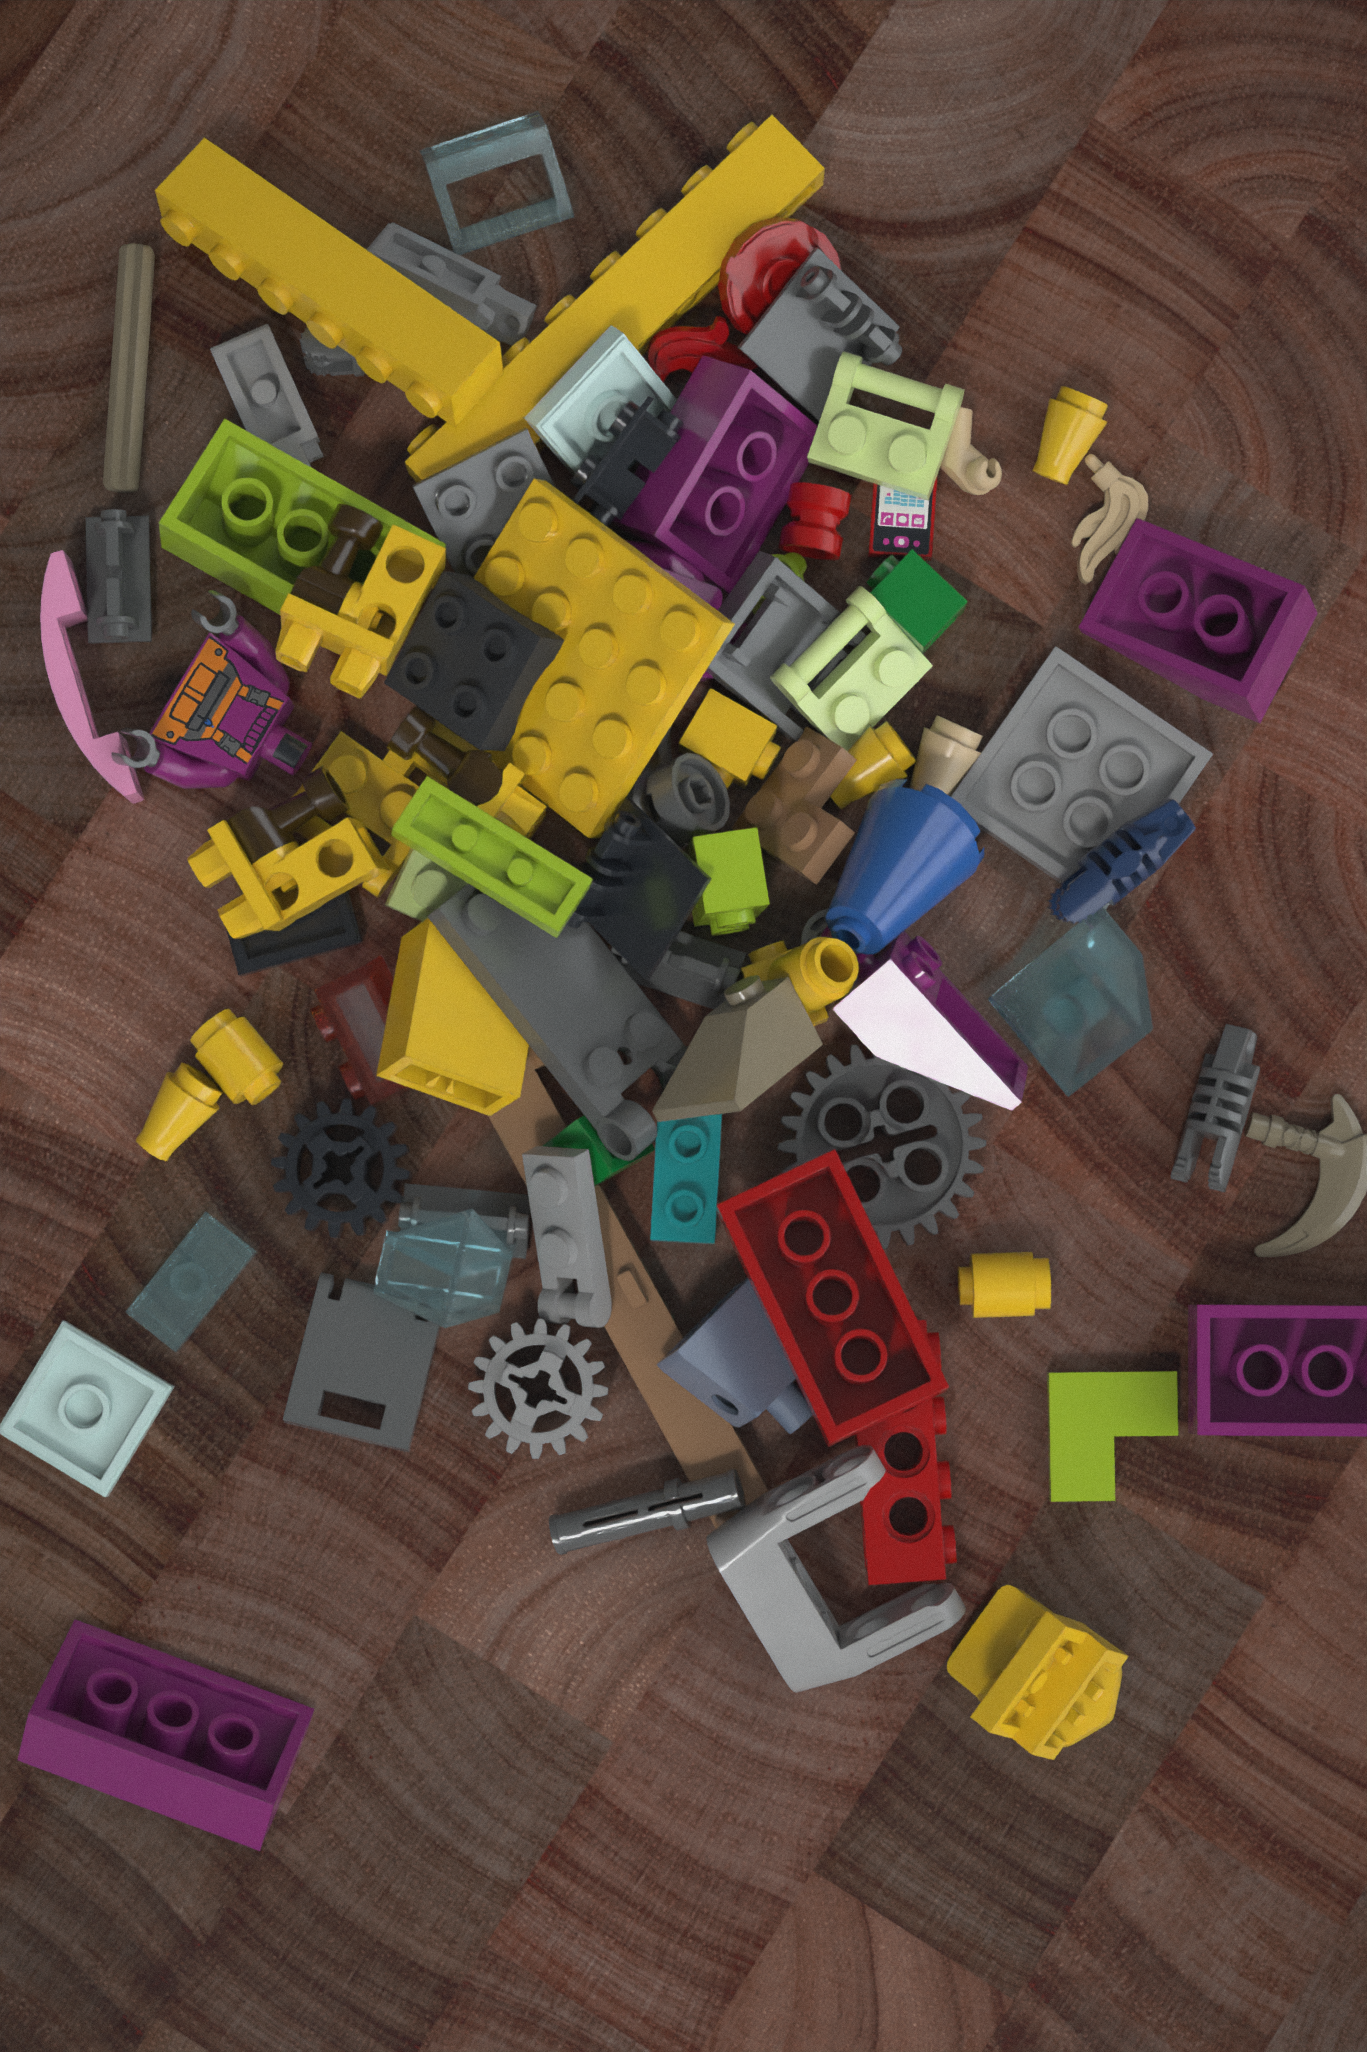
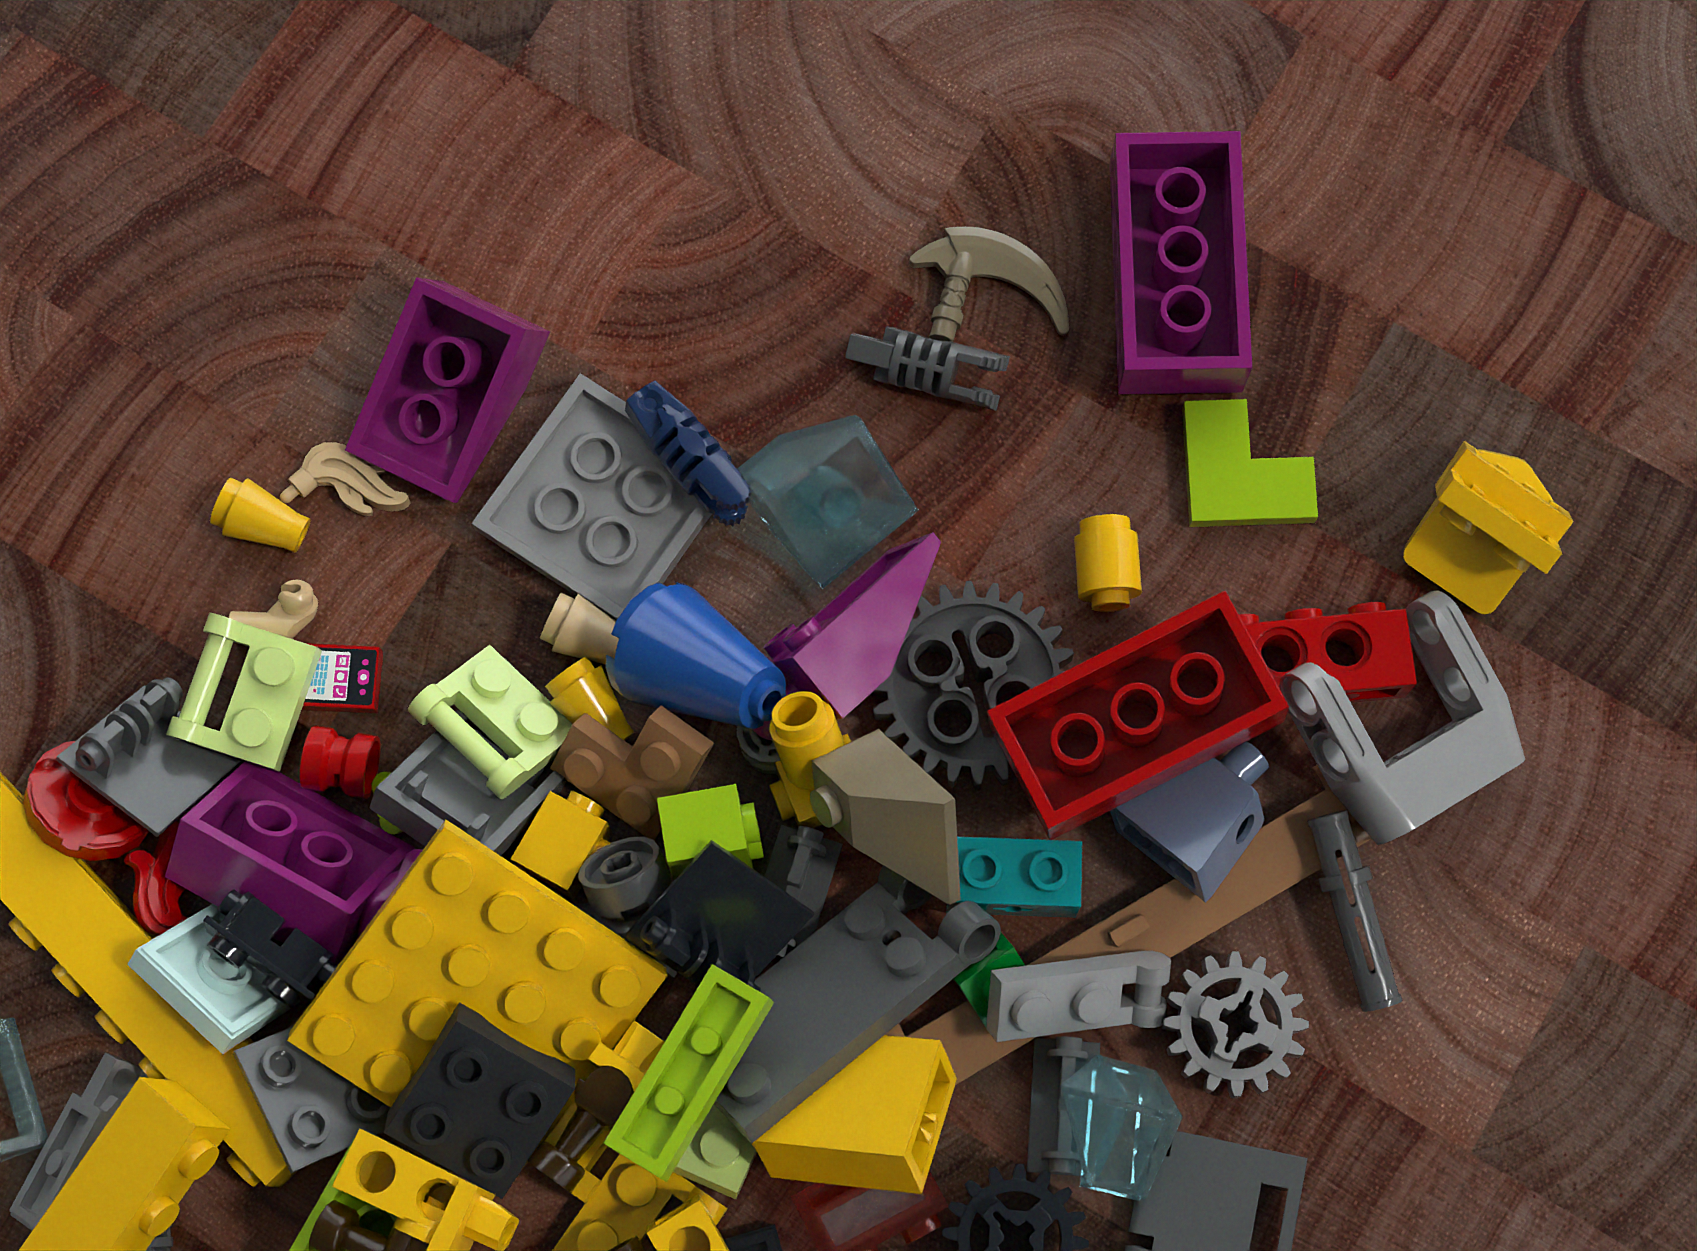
camera: 90 degrees left, 10 degrees down
green brick [866,549,968,654] -> none

